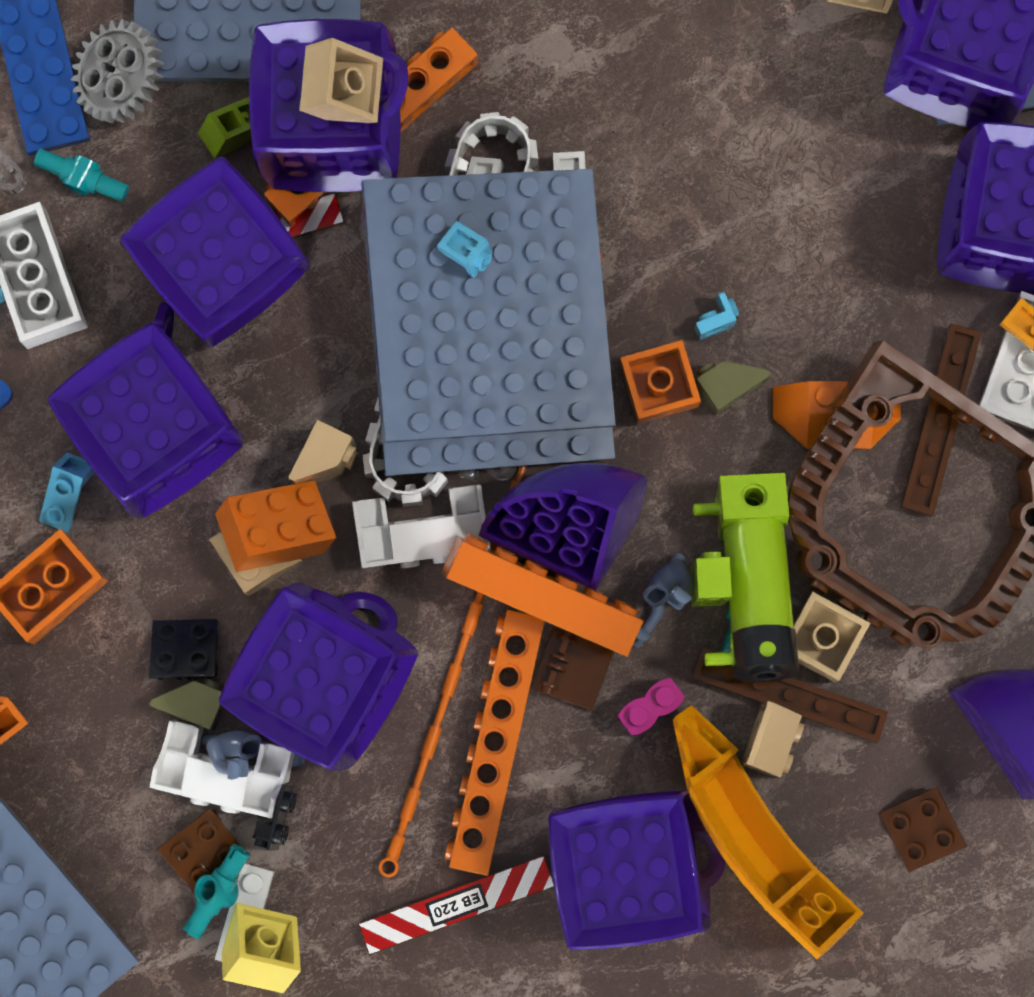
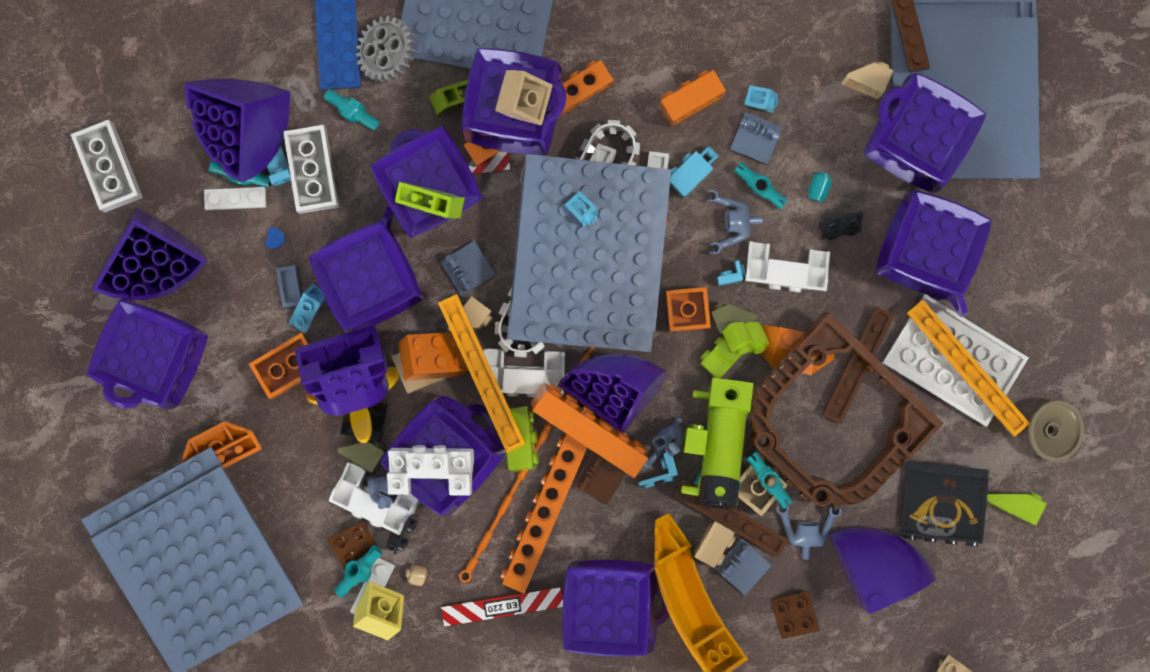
camera: 10 degrees right, 5 degrees up
dark pink brick [617,678,685,737] -> none
none -> sand blue tile [276,265,302,308]
none -> dark purple brick [295,325,399,443]
none -> white bracket [387,445,474,495]
none -> lime slope [395,182,465,218]
none -> tan piece [405,564,427,586]
none -> light orange plate [438,294,525,452]
none -> sand blue hinge [440,240,496,296]
none -> lime brick [507,407,539,472]
none -> medium azure bracket [637,452,678,489]
none -> orange brick [659,70,726,127]
none -> medium azure brick [670,146,719,199]
none -> lime brick [700,335,741,378]
none -> sand blue piece [705,190,763,255]
none -> sand blue hinge [715,538,772,595]
none -> lime brick [722,321,770,355]
none -> sand blue hinge [730,112,783,164]
none -> teal pin [733,162,788,210]
none -> medium azure bracket [744,85,778,113]
none -> white bracket [745,241,830,293]
none -> teal pin [746,451,793,509]
none -> sand blue piece [776,502,842,560]
none -> teal brick [807,171,833,203]
none -> black hinge [819,211,863,240]

